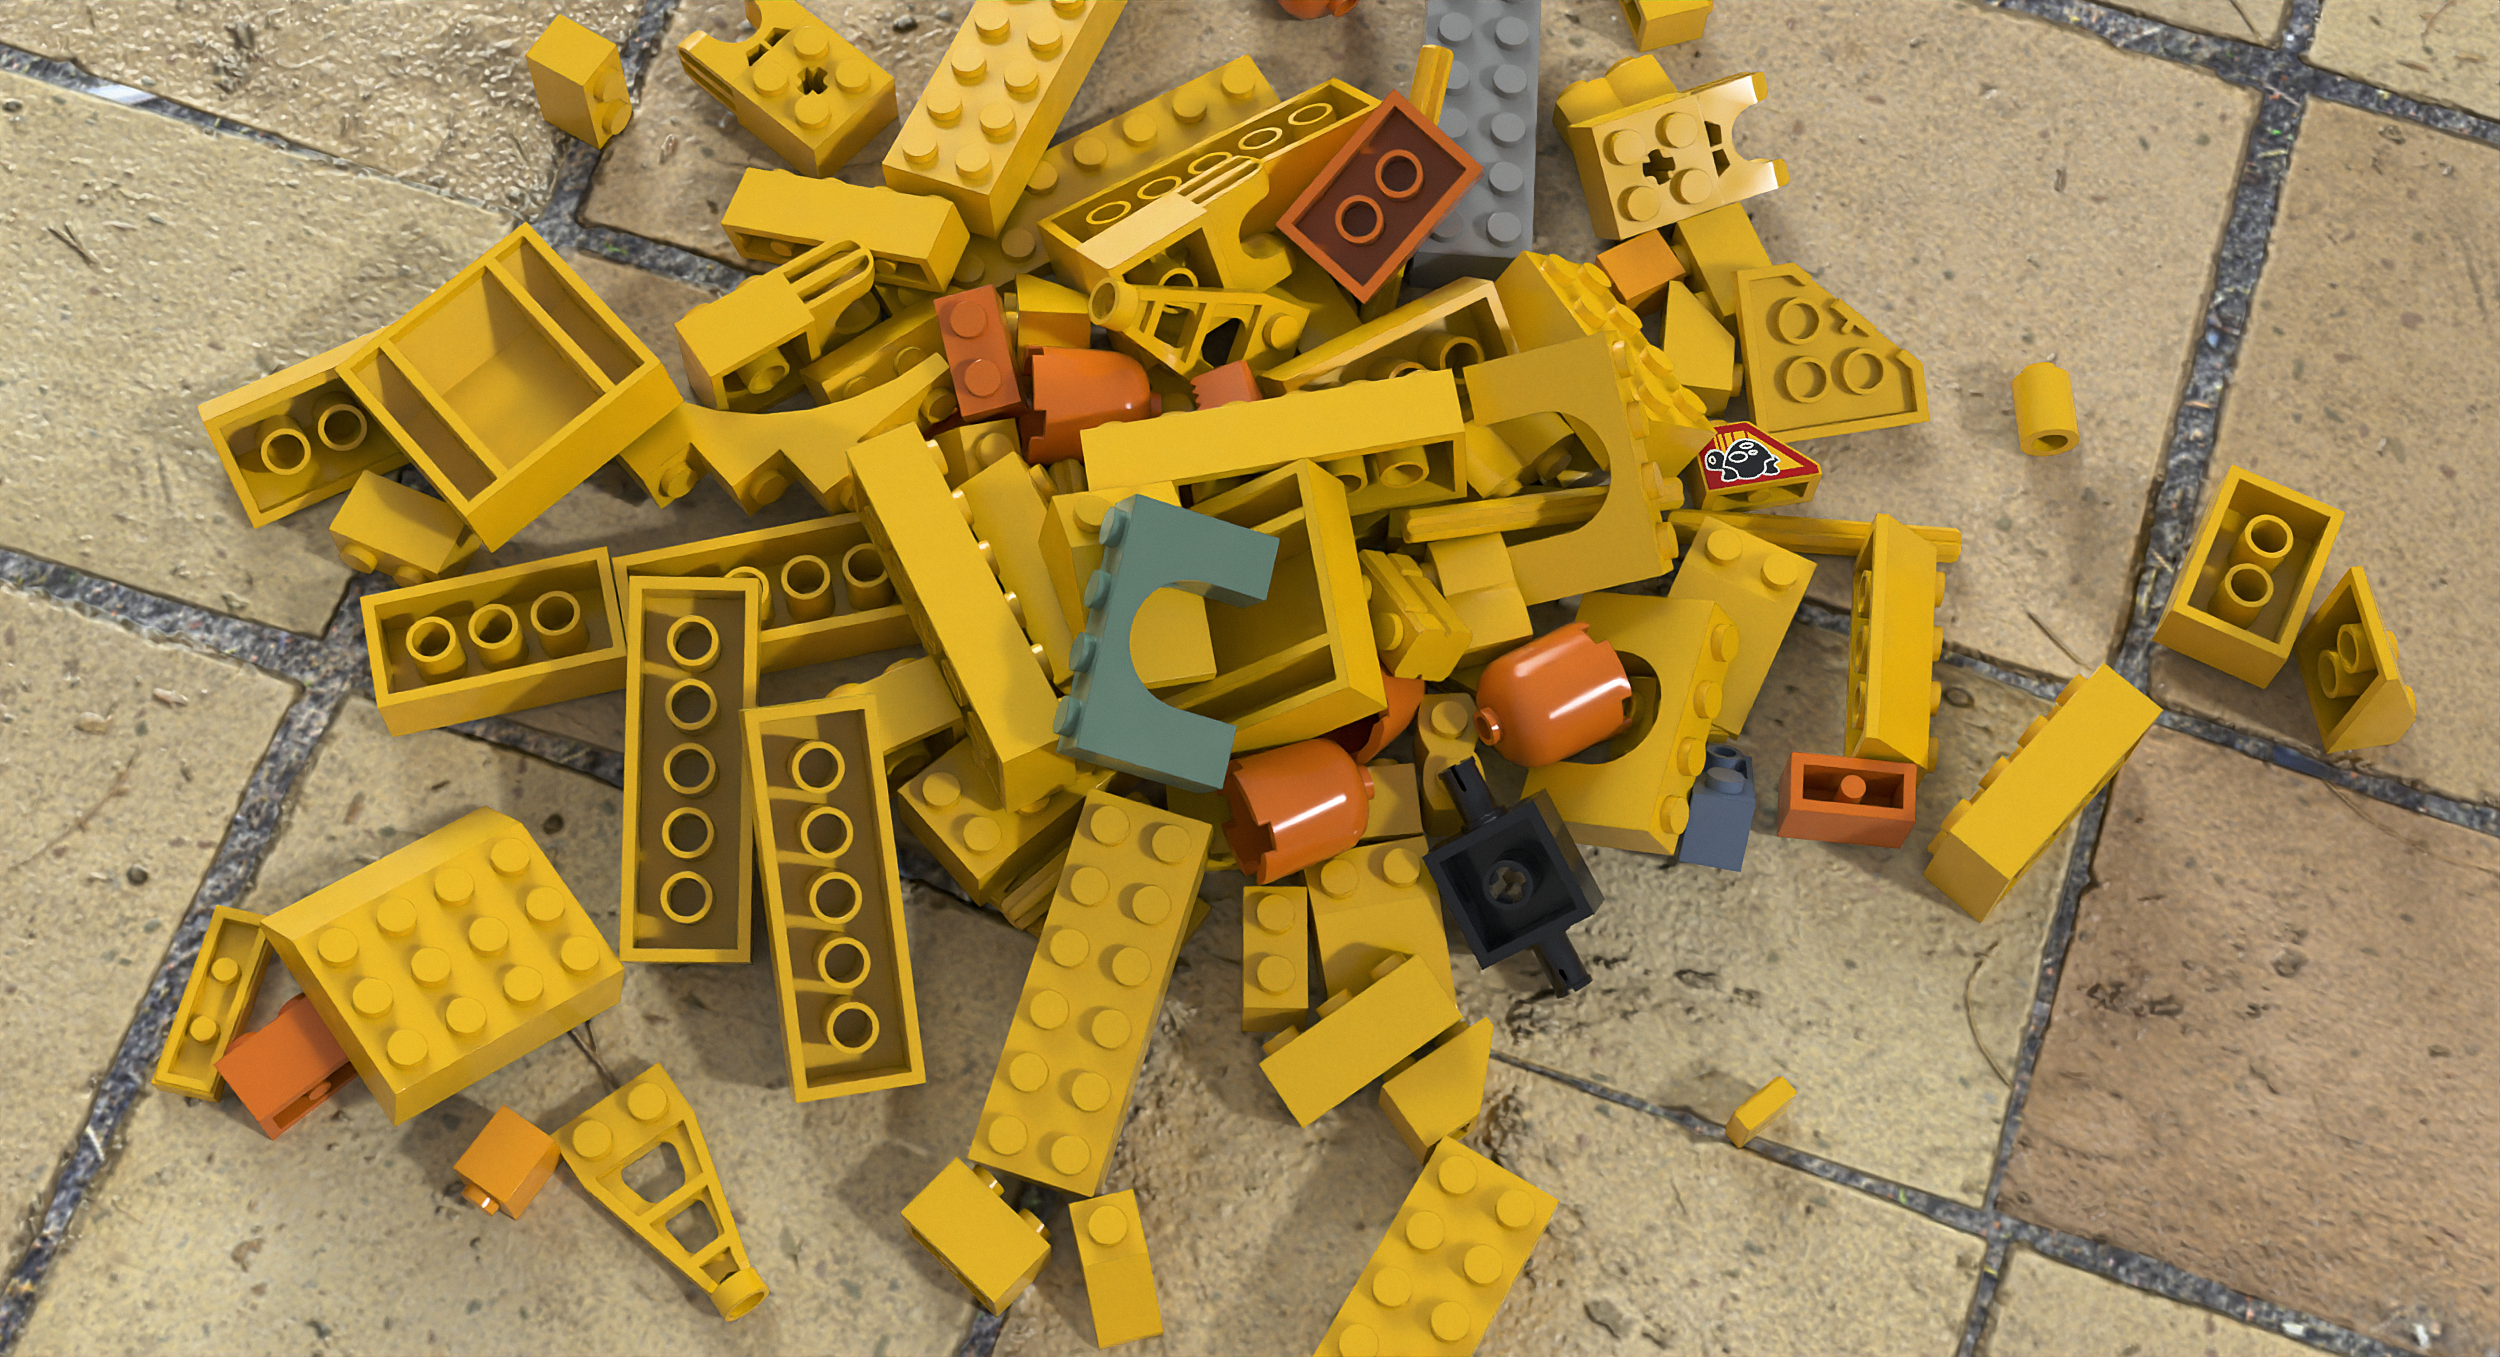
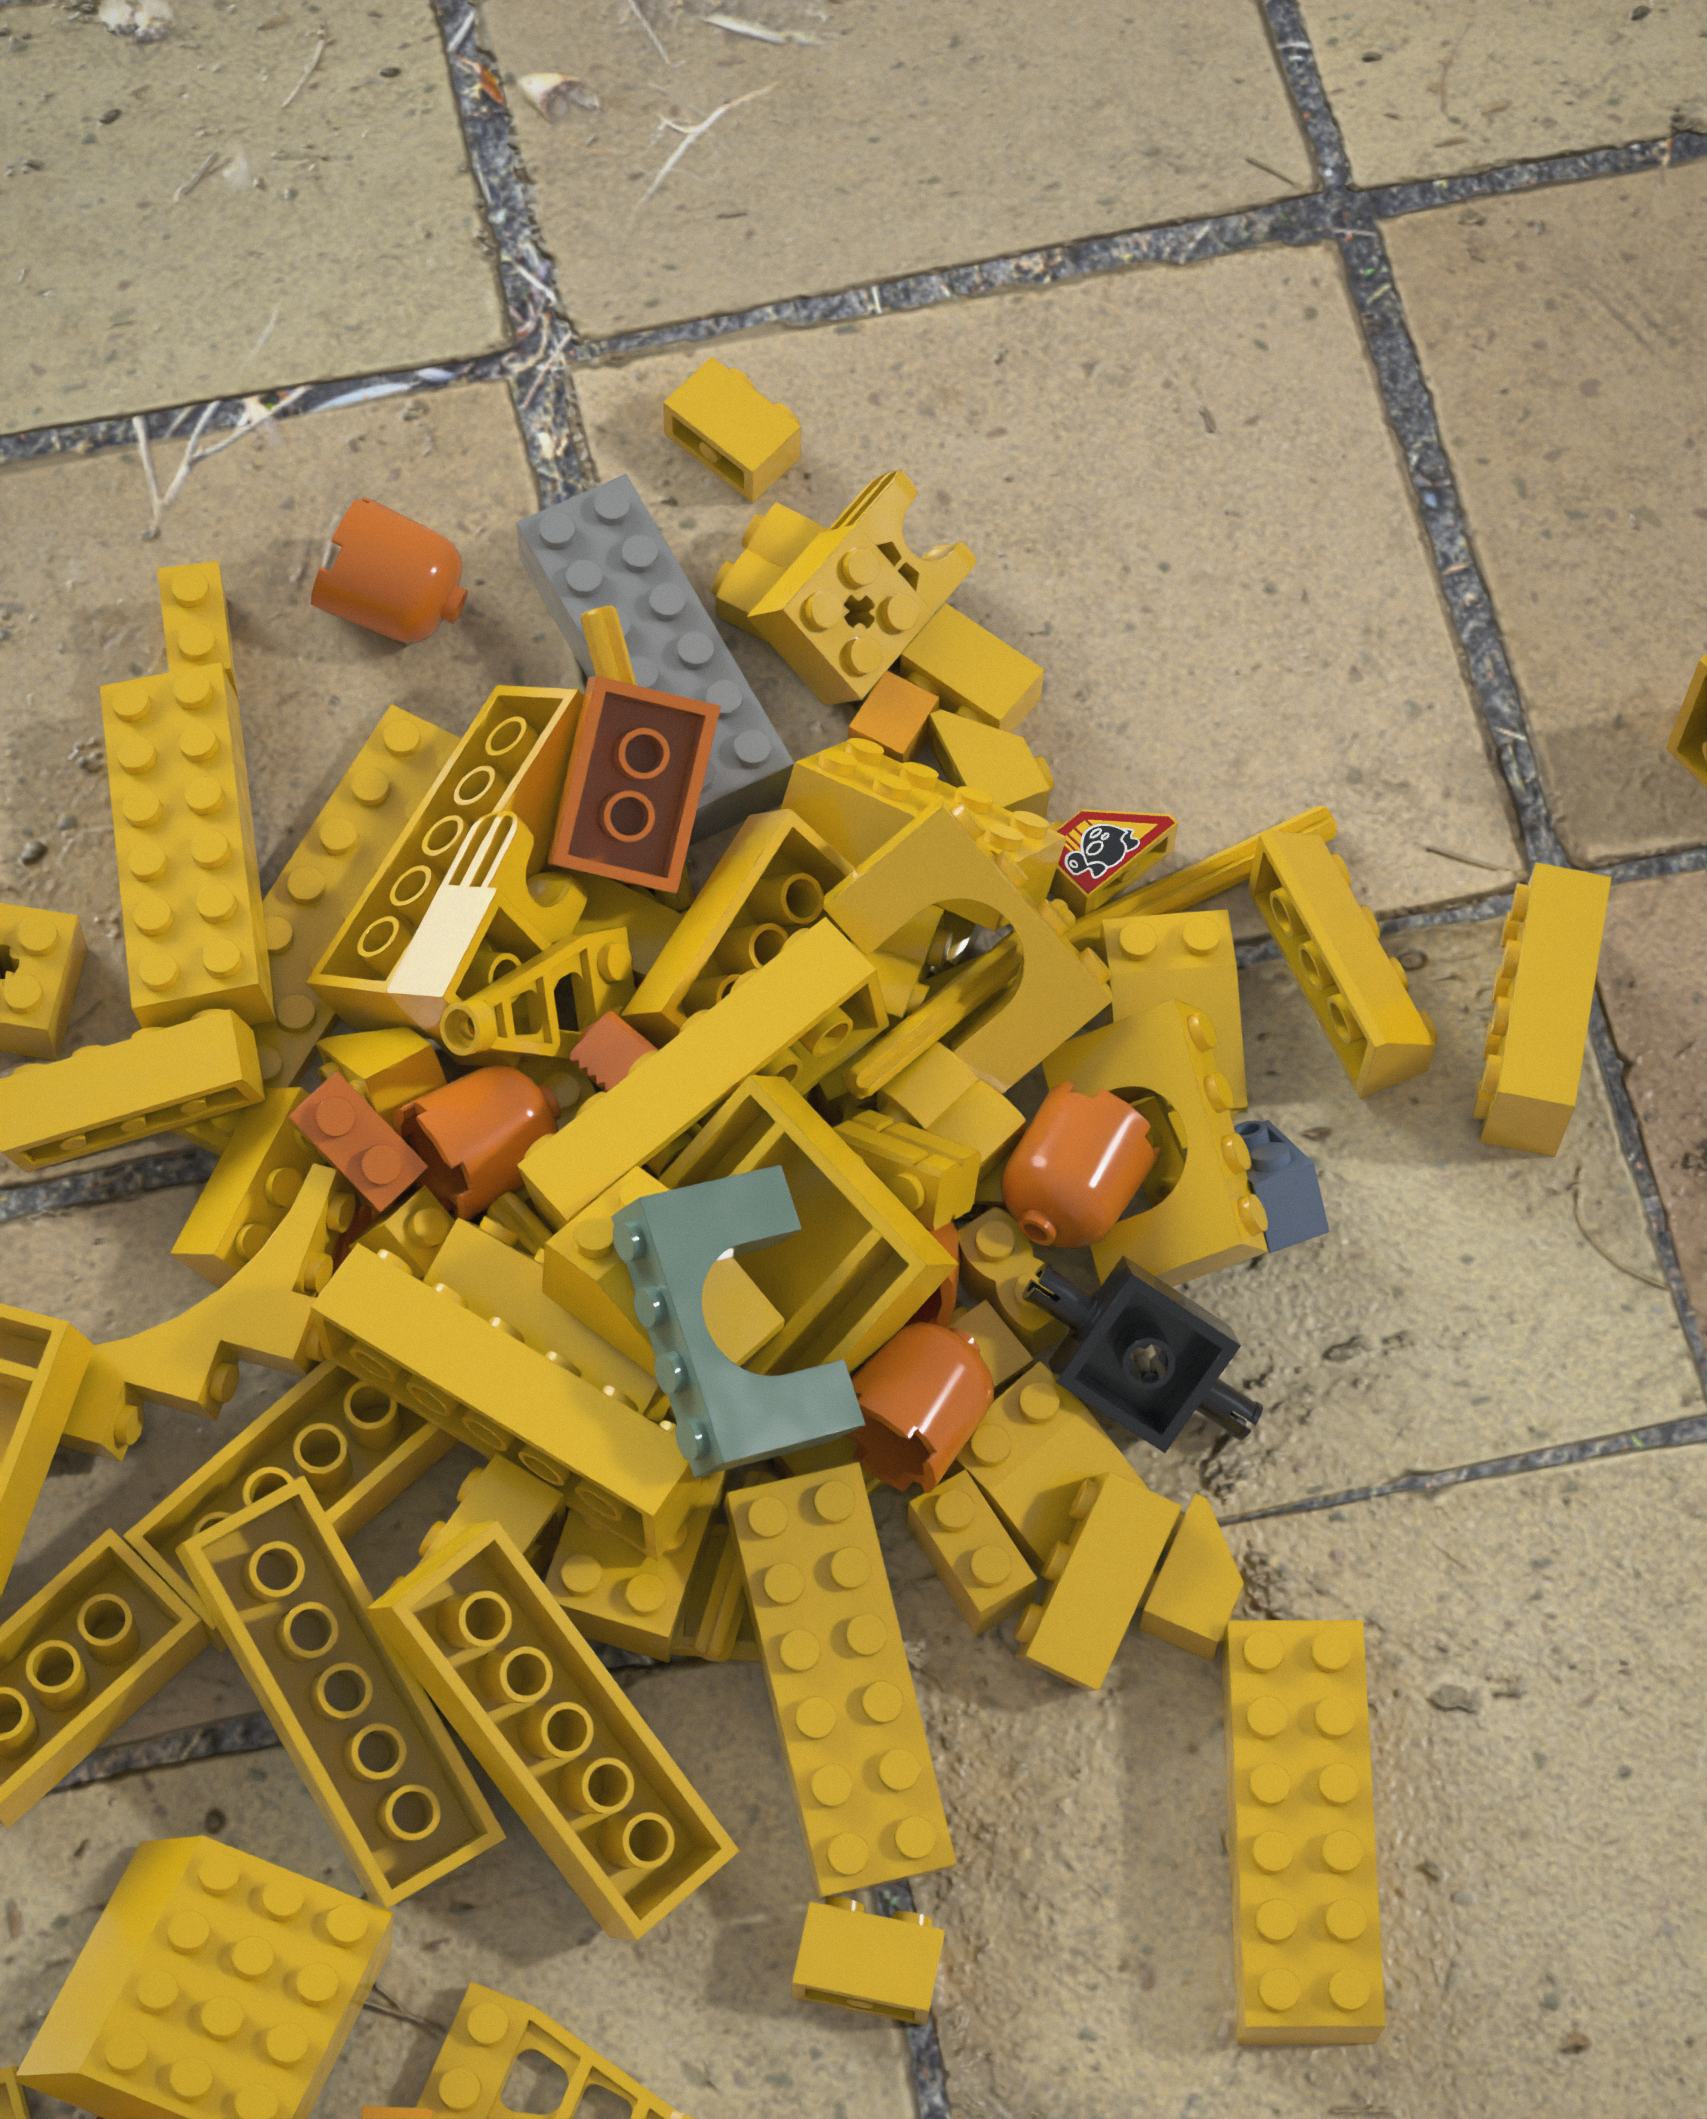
camera: 30 degrees left, 0 degrees up
yellow brick [674,236,882,414] -> none
yellow slope [1068,1189,1163,1350] -> none
yellow tile [1724,1076,1797,1149] -> none
yellow plate [1731,262,1930,443] -> none
orange brick [1777,752,1917,849] -> none
yellow brick [2011,362,2080,457] -> none
yellow brick [2152,464,2346,689] -> none

